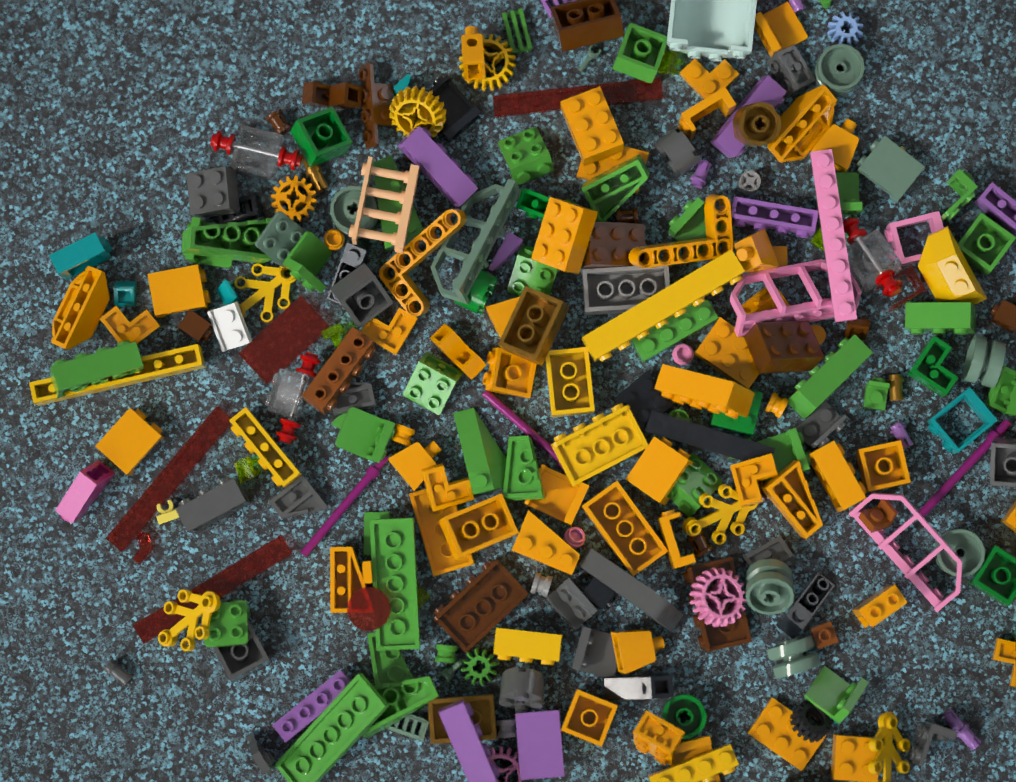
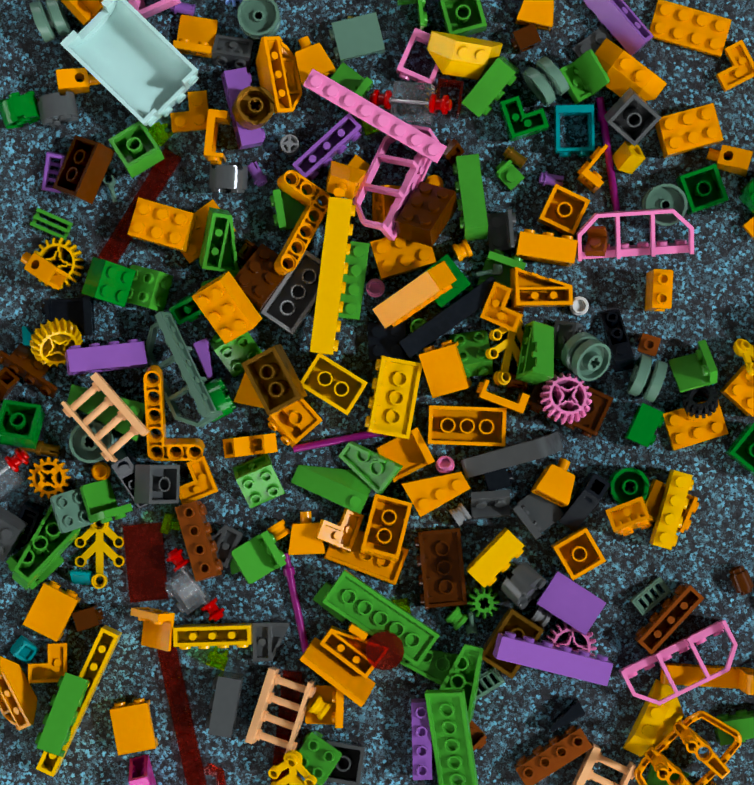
camera: 55 degrees left, 5 degrees up
light yellow tile [156,499,179,524] -> none
white plate [207,301,252,352] -> none
none -> green brick [81,257,136,307]
none -> light orange bracket [130,607,175,651]
none -> light nougat fence [245,666,316,754]
none -> light orange tile [299,637,376,707]
none -> light orange bracket [305,685,344,728]
none -> yellow wheel [308,695,332,720]
none -> dark orange bracket [469,720,487,751]
none -> sand green hand [476,264,504,276]
none -> bright green wedge [516,321,554,385]
none -> white plate [570,296,589,316]
none -> light orange bracket [577,144,608,193]
none -> yellow panel [612,141,646,174]
none -> green brick [624,403,664,448]

